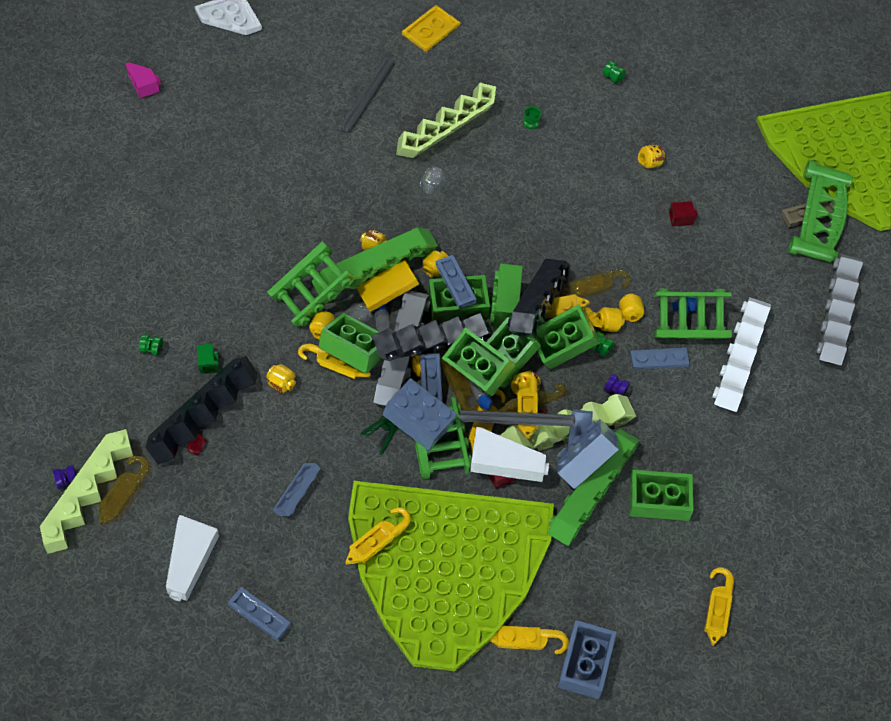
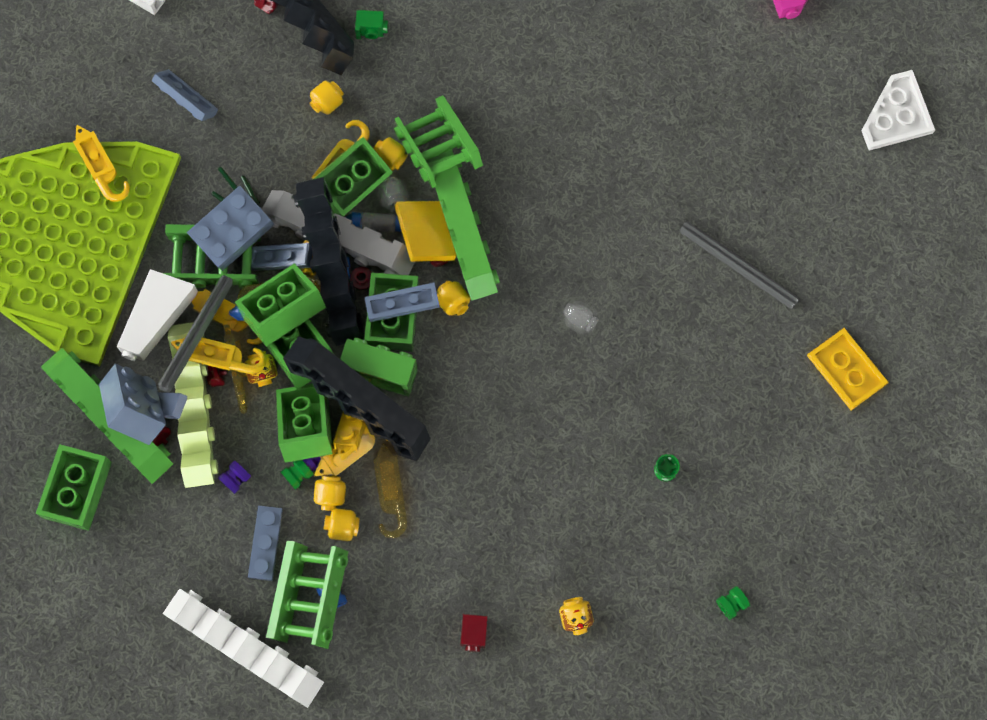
camera: 105 degrees right, 15 degrees up
sand blue plate [228,587,291,641] -> none
yellow head [360,229,387,251] -> none
yellowish green brick [396,83,496,158] -> none

